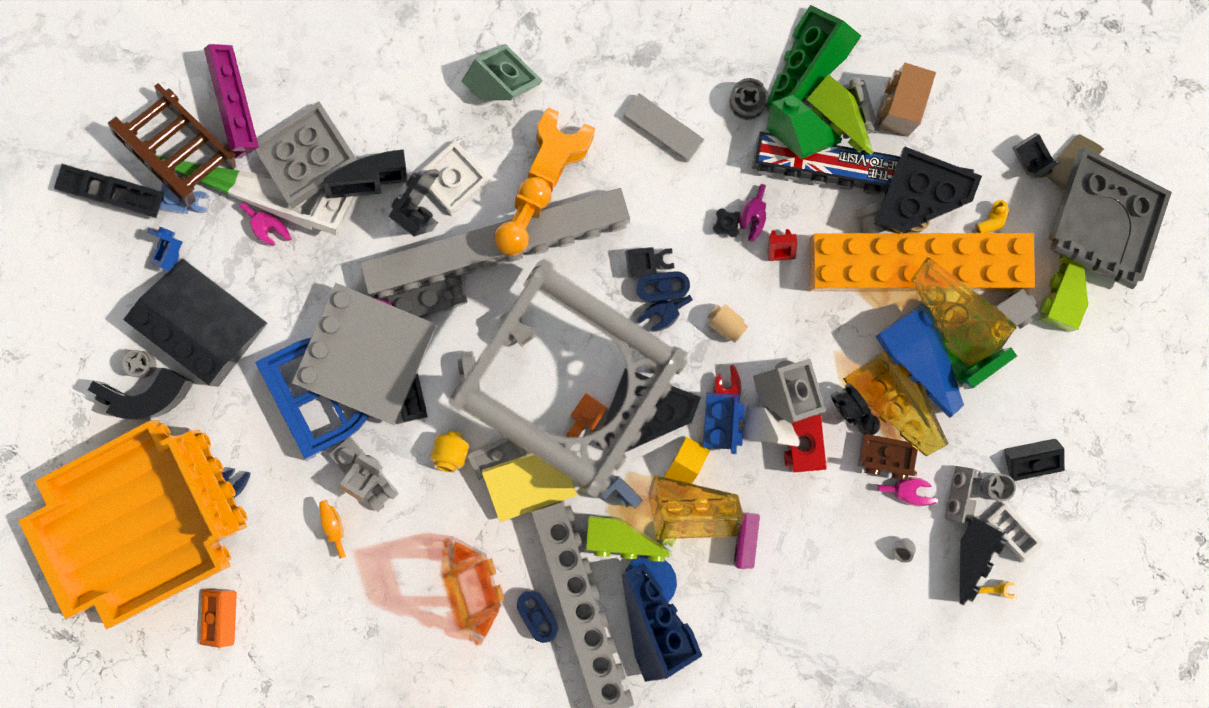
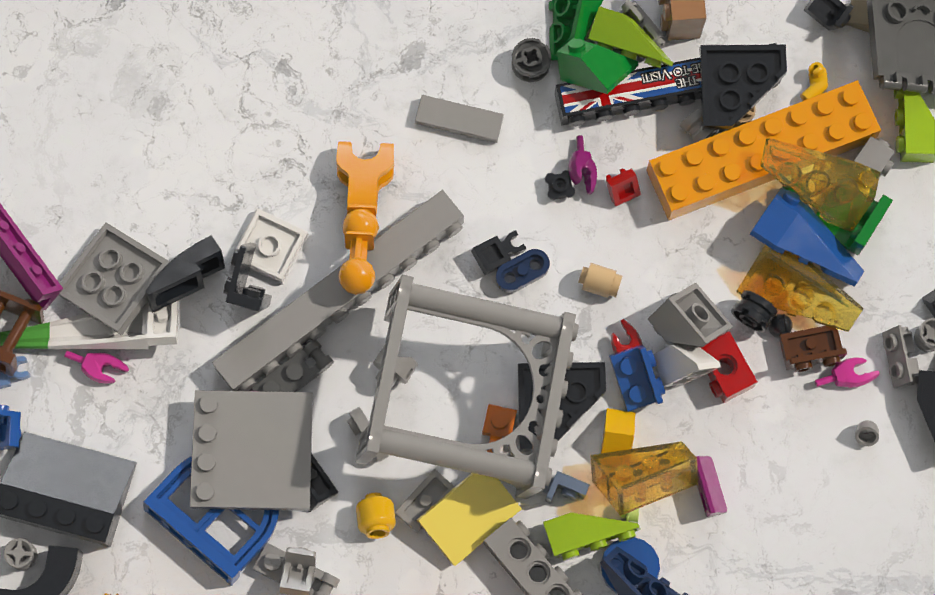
camera: 30 degrees left, 10 degrees down
sand green slope [461,44,543,100] -> none
dark blue hand [636,295,693,332] -> none

